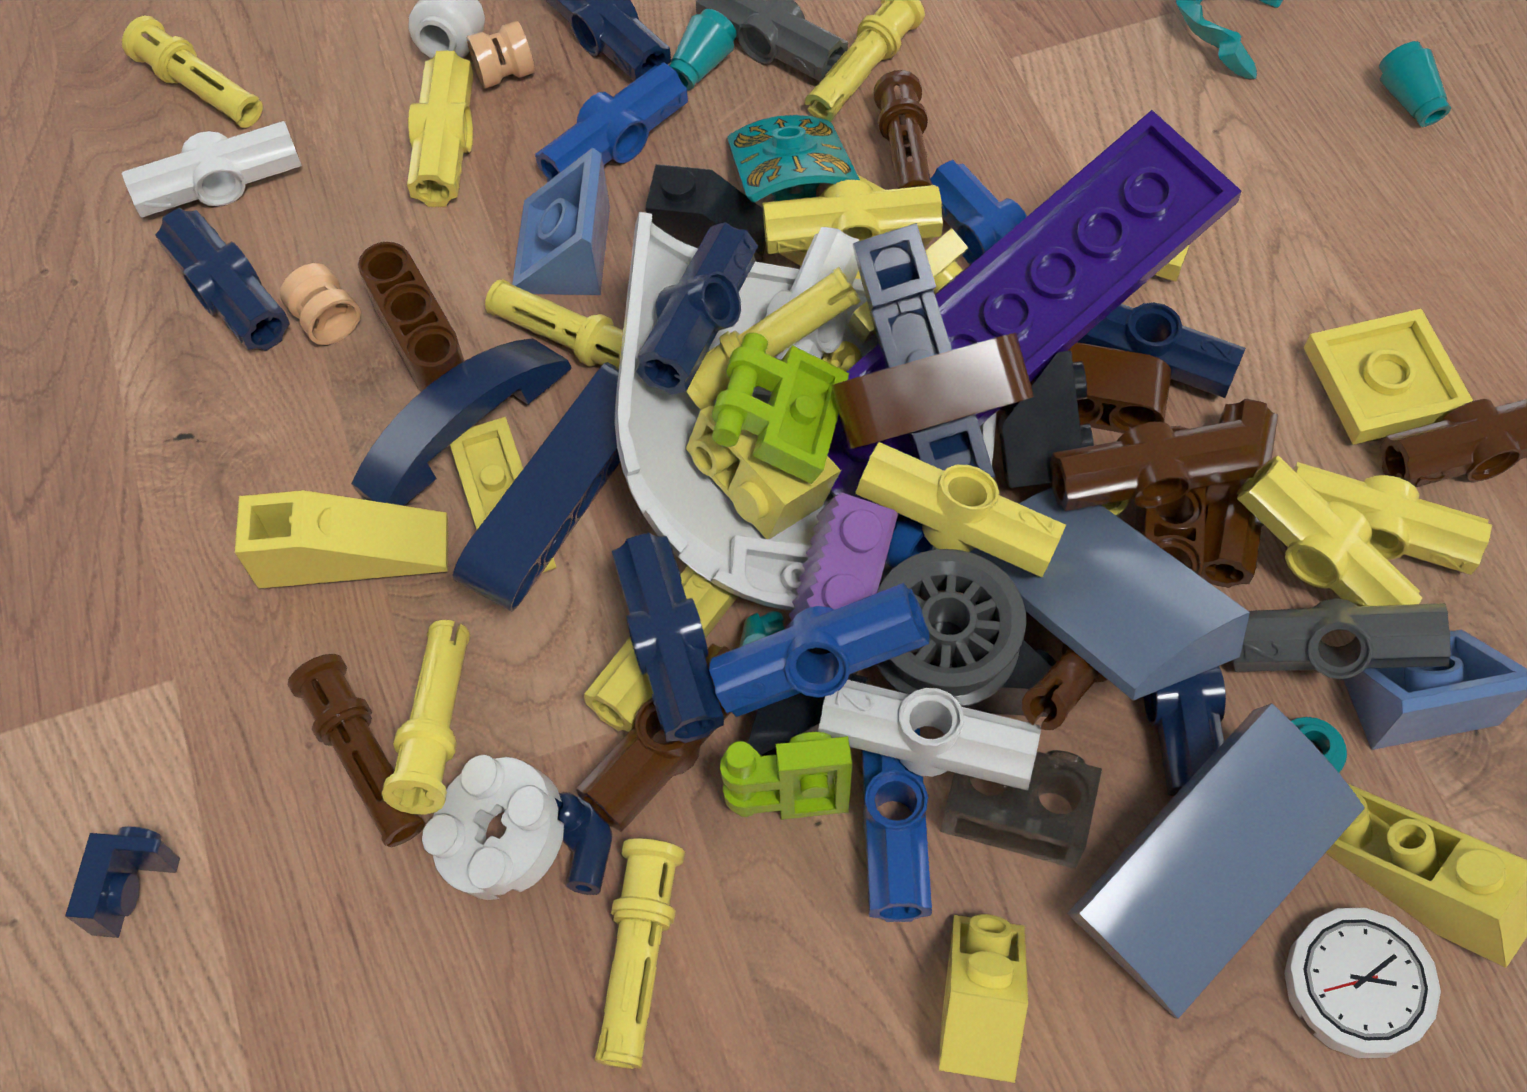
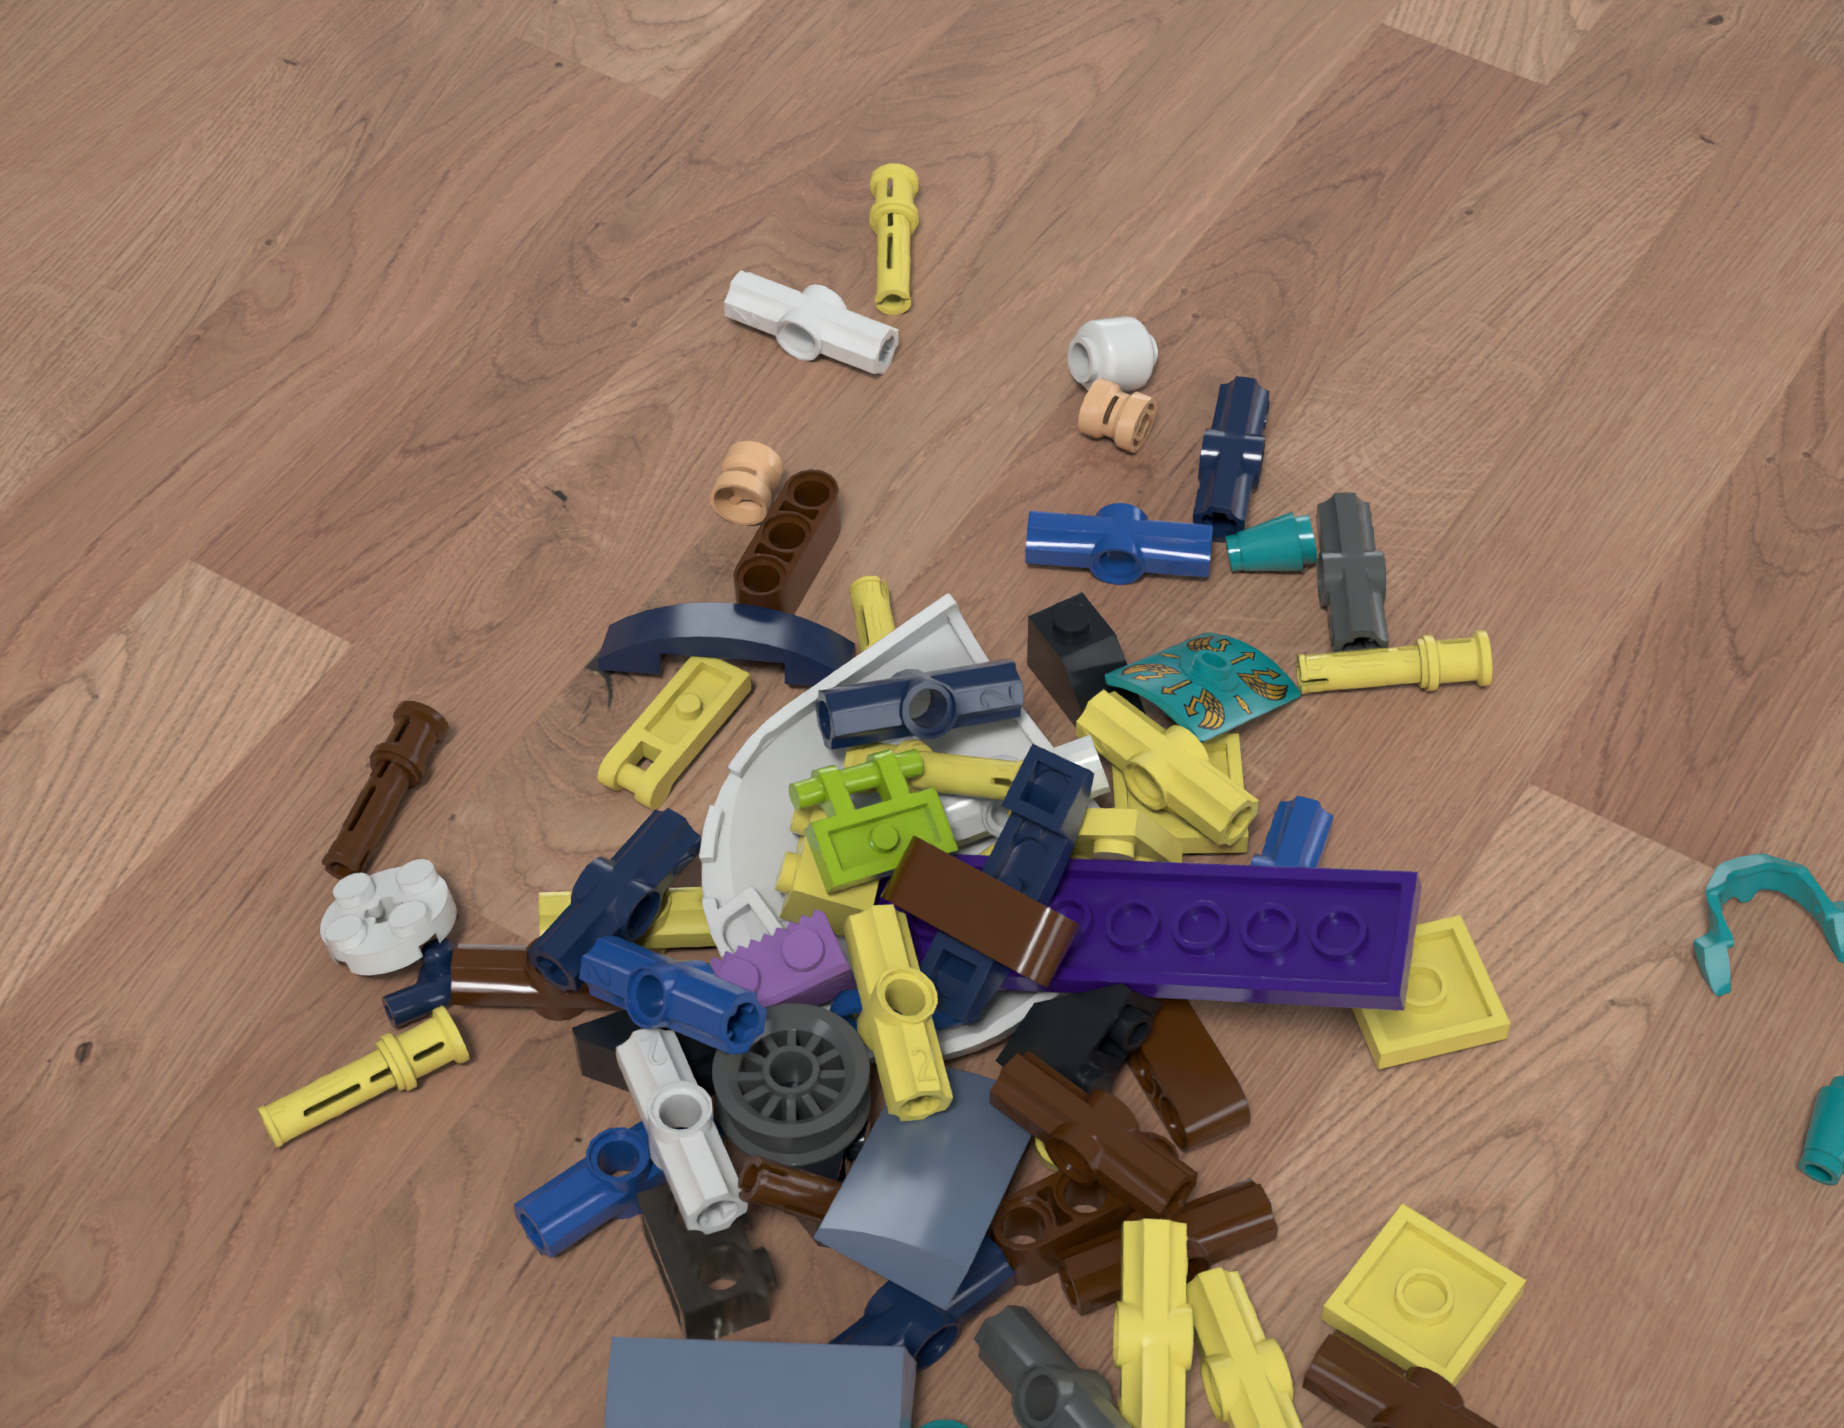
camera: 50 degrees right, 10 degrees down
dark blue bracket [65,826,180,938] -> none
dark blue piece [155,208,290,351] -> none
light yellow slope [235,490,448,589] -> none
light yellow pin [382,620,470,815] -> none
light yellow piece [407,51,473,207] -> none
dark blue beam [452,362,621,612] -> none
medium blue slope [512,148,610,295] -> none
lime plate [720,732,852,820] -> none
reddish brown pin [874,70,933,189] -> none
light yellow slope [939,914,1028,1083] -> none
dark blue piece [1078,302,1246,398] -> none

